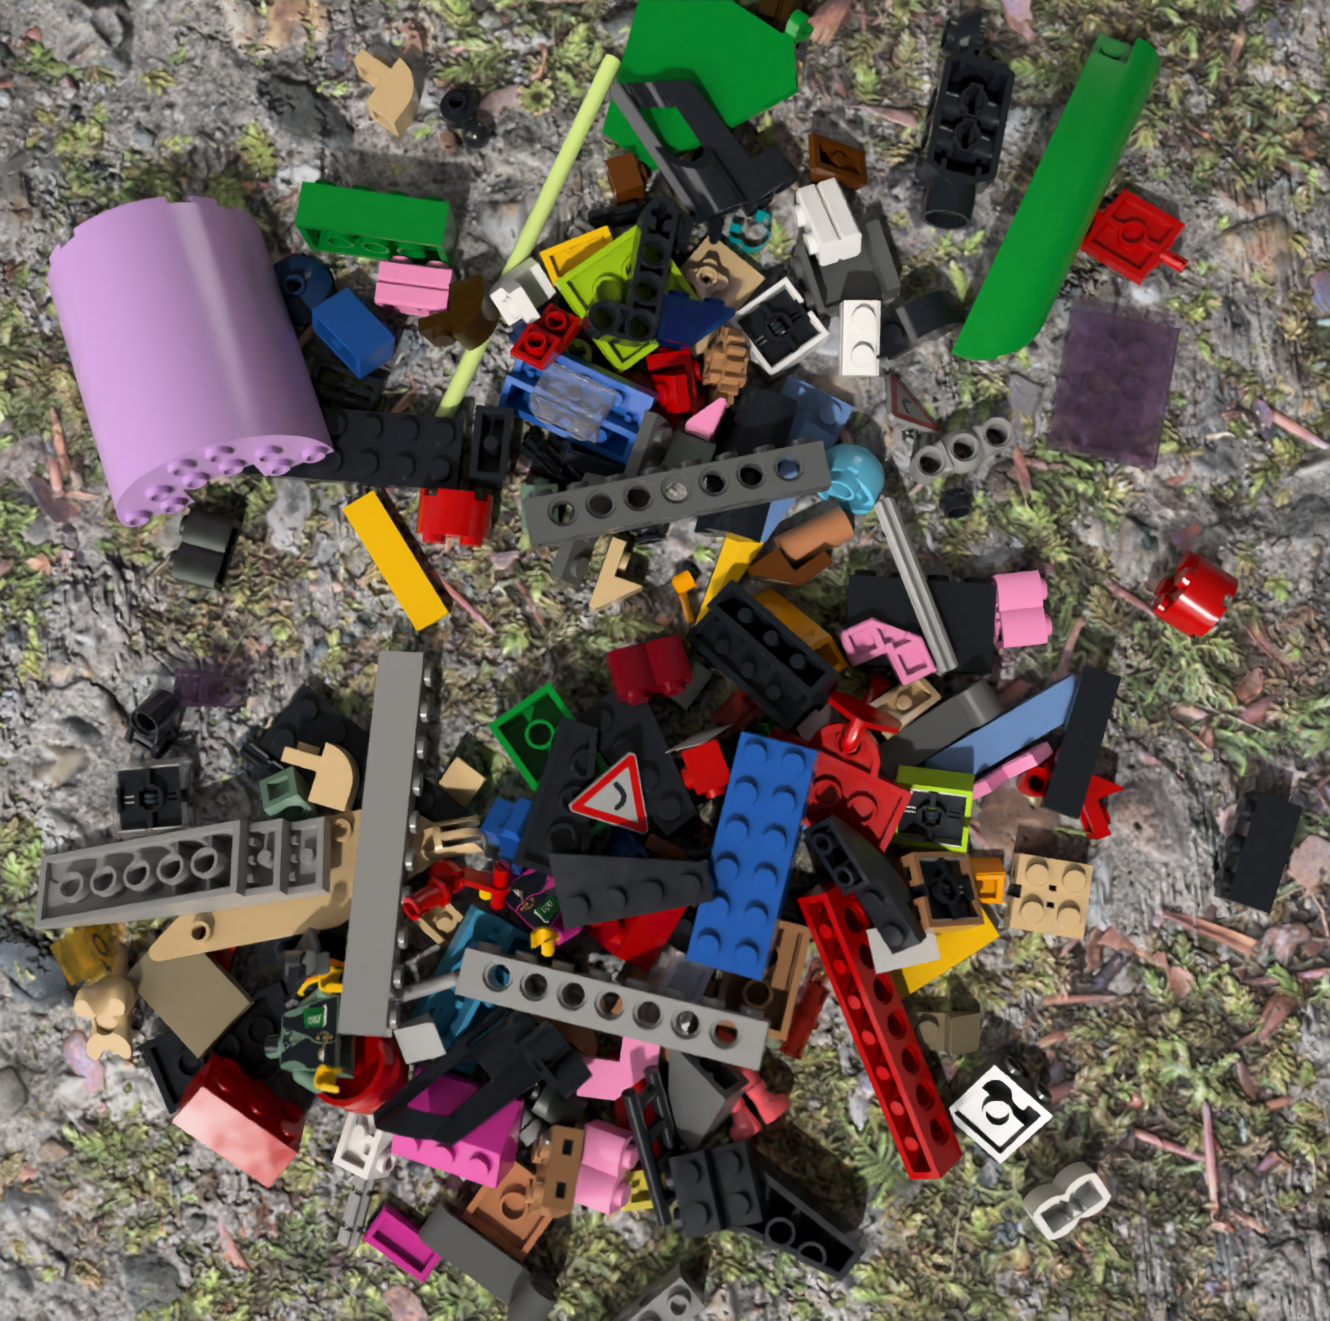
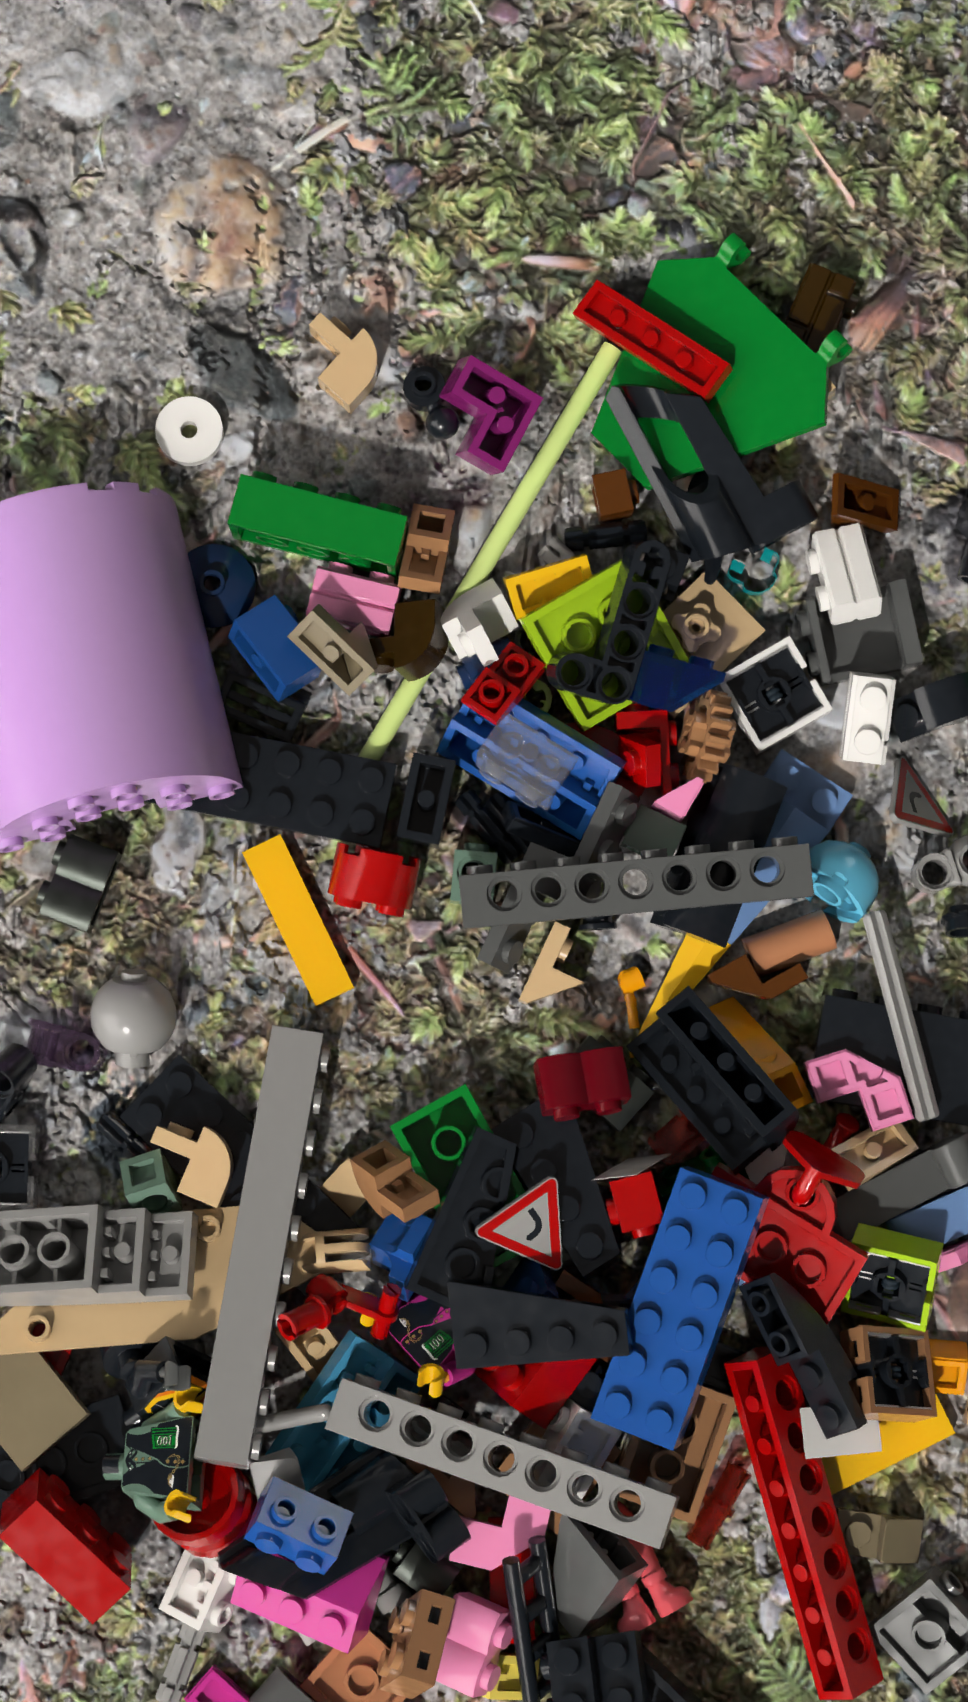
camera: 10 degrees right, 0 degrees up
none -> light grey brick [90,969,177,1068]
none -> white piece [155,396,224,466]
none -> blue brick [243,1476,354,1575]
none -> dark tan slope [287,604,378,696]
none -> medium nougat brick [350,1140,440,1223]
none -> medium nougat brick [398,503,455,595]
none -> magenta brick [439,355,543,475]
none -> red plate [572,279,733,403]

